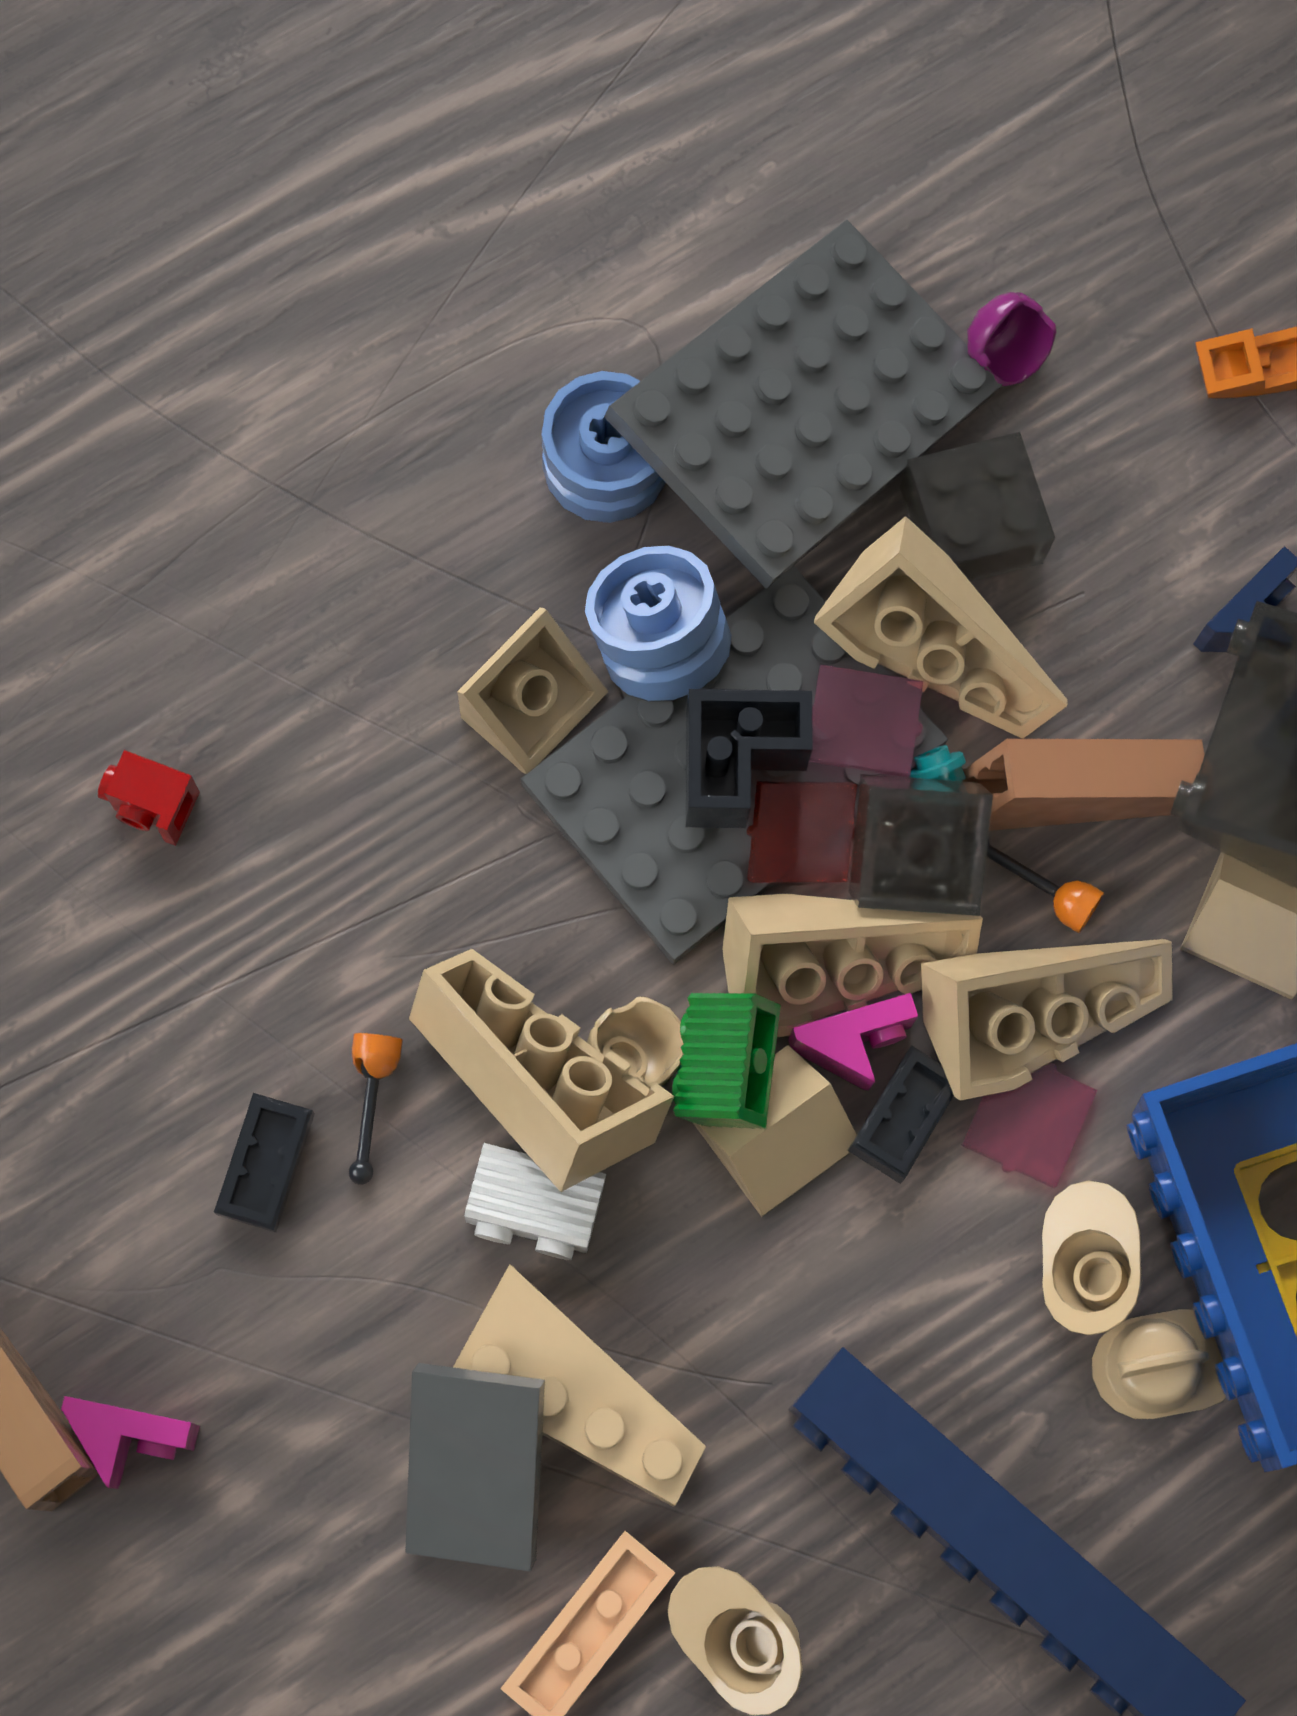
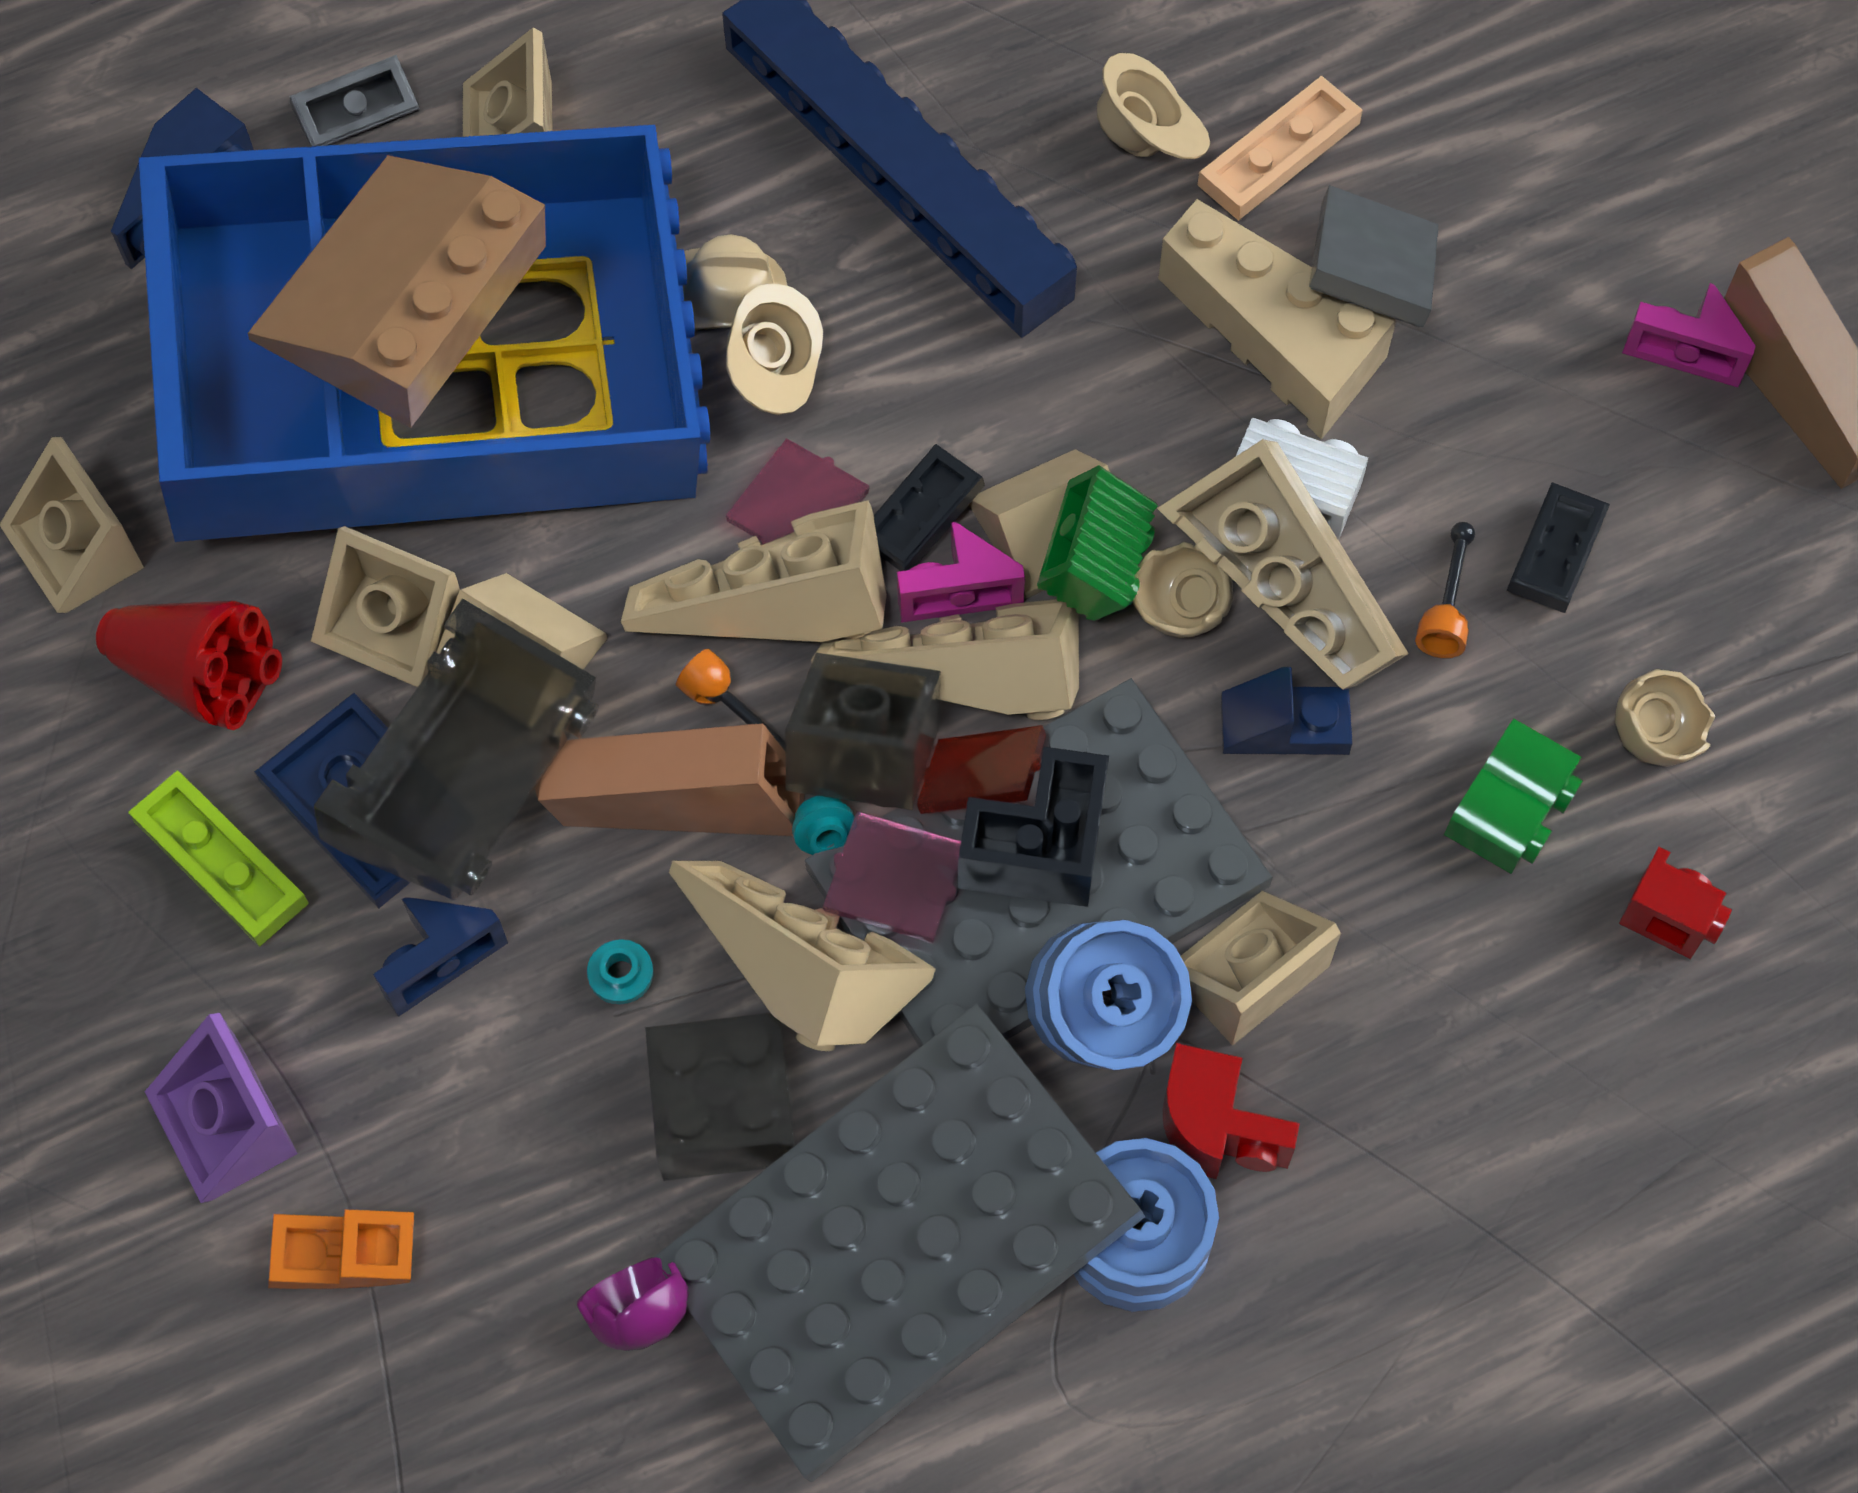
camera: 165 degrees left, 10 degrees down
none -> teal plate [587,939,654,1005]
none -> red brick [1163,1043,1300,1179]
none -> dark blue slope [1221,667,1352,755]
none -> green brick [1444,719,1583,874]
none -> tan hair [1615,669,1715,767]

